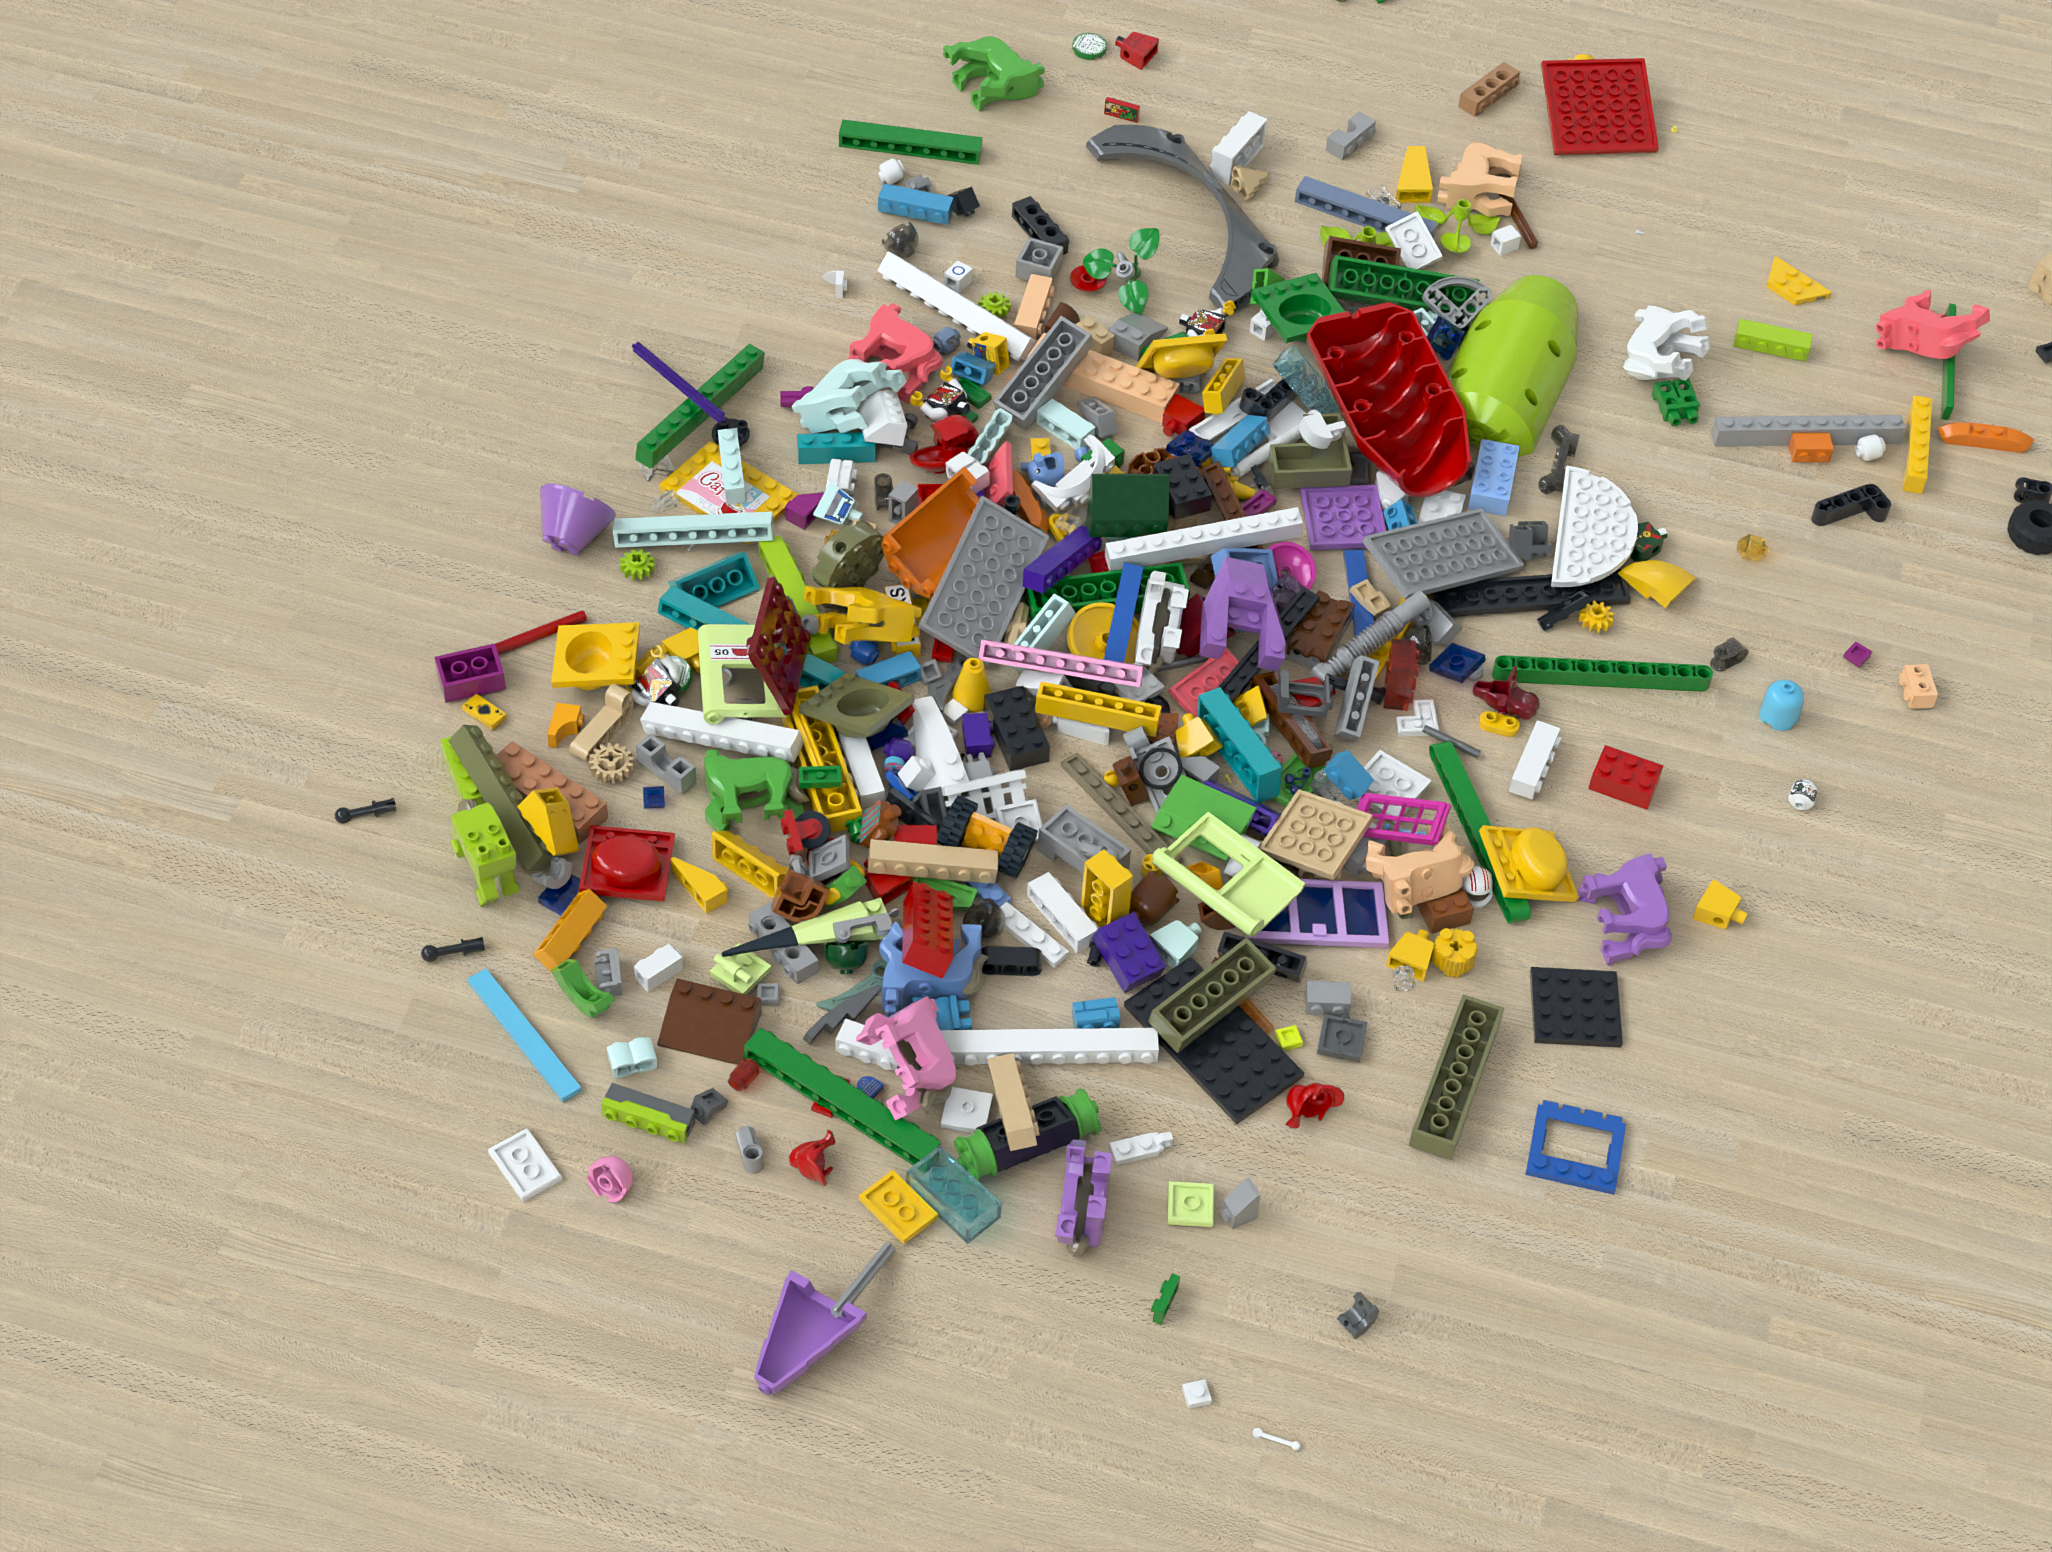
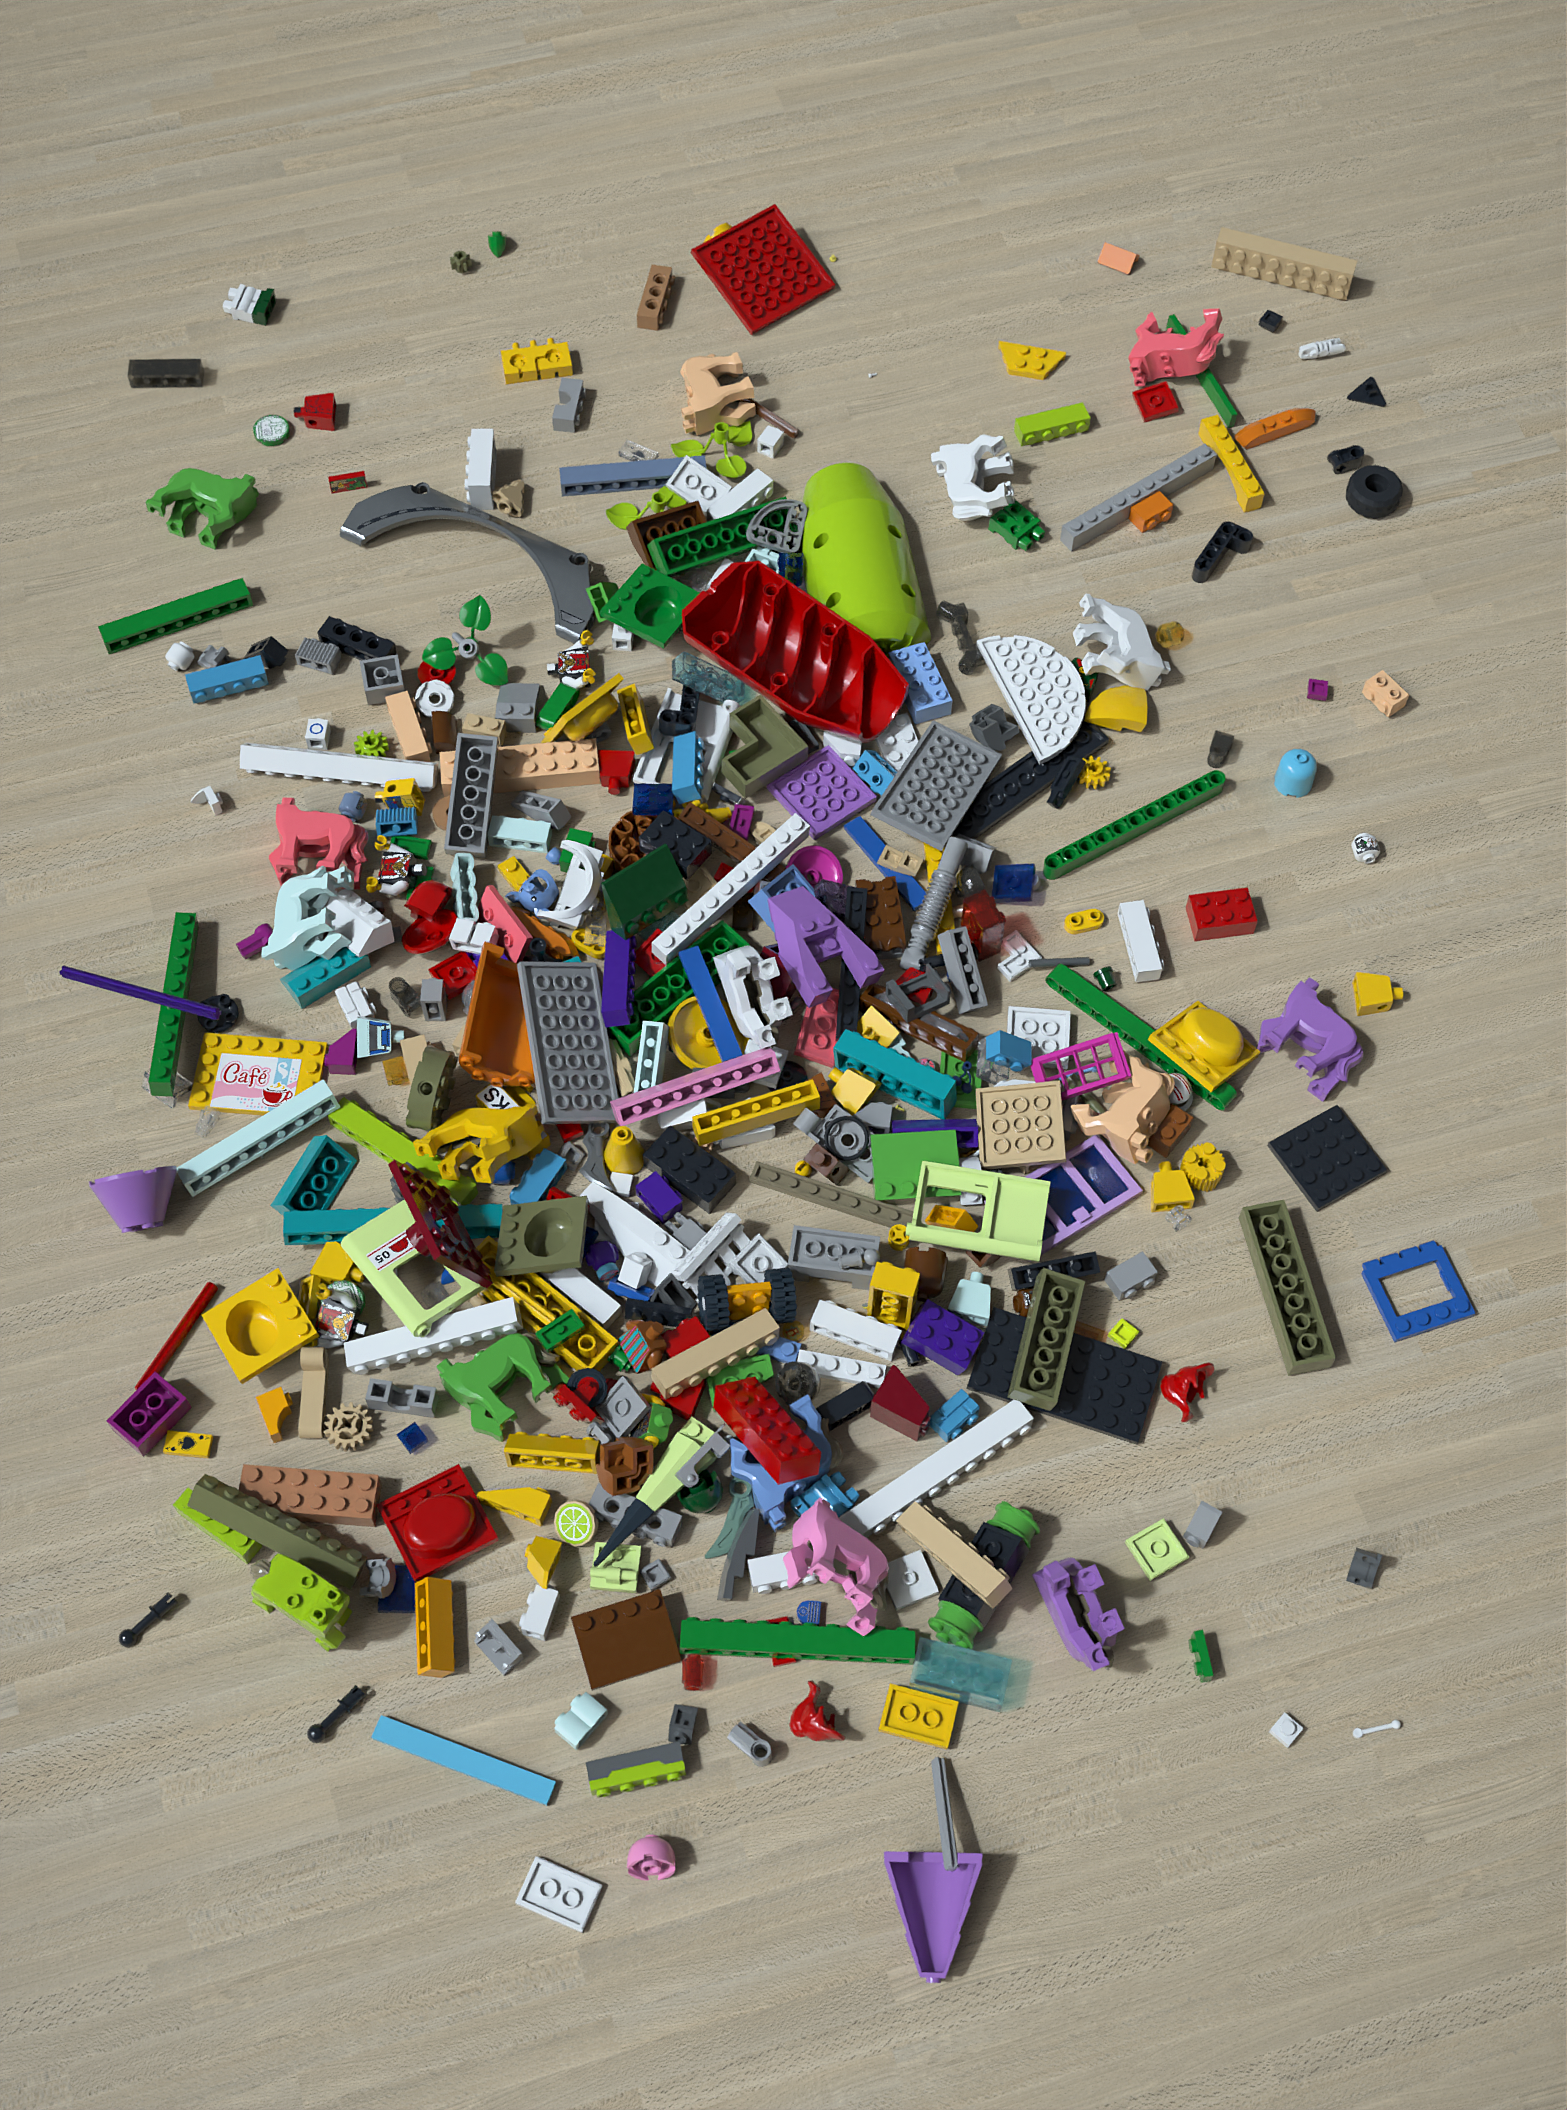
camera: 30 degrees left, 10 degrees up
yellow slope [517,787,579,856] -> none
bright green arch [551,959,615,1018] -> none
lime gear [620,549,655,581] -> none
light aqua brick [718,428,746,505] -> none
light grey tile [802,615,819,635] -> none
clear smoke cylinder [882,222,919,257] -> none
white hinge [1109,1132,1173,1166] -> none
white brick [1298,413,1346,449] -> none
dark grey plate [1317,1014,1367,1062] -> none
yellow slope [1395,146,1433,203] -> none
dark red piece [1473,666,1540,720] -> none
white head [1855,434,1886,461] -> none
none -> light grey brick [295,637,342,675]
none -> white tile [415,680,454,718]
none -> yellow piece [501,338,573,384]
none -> yellow slope [525,1536,562,1589]
none -> tile [554,1500,598,1547]
none -> white brick [707,468,774,522]
none -> clear yellow tile [782,1320,804,1342]
none -> dark red slope [870,1365,931,1441]
none -> white piece [1073,593,1171,691]
none -> dark green piece [1093,966,1117,991]
none -> panel [1098,242,1140,274]
none -> red plate [1132,381,1178,423]

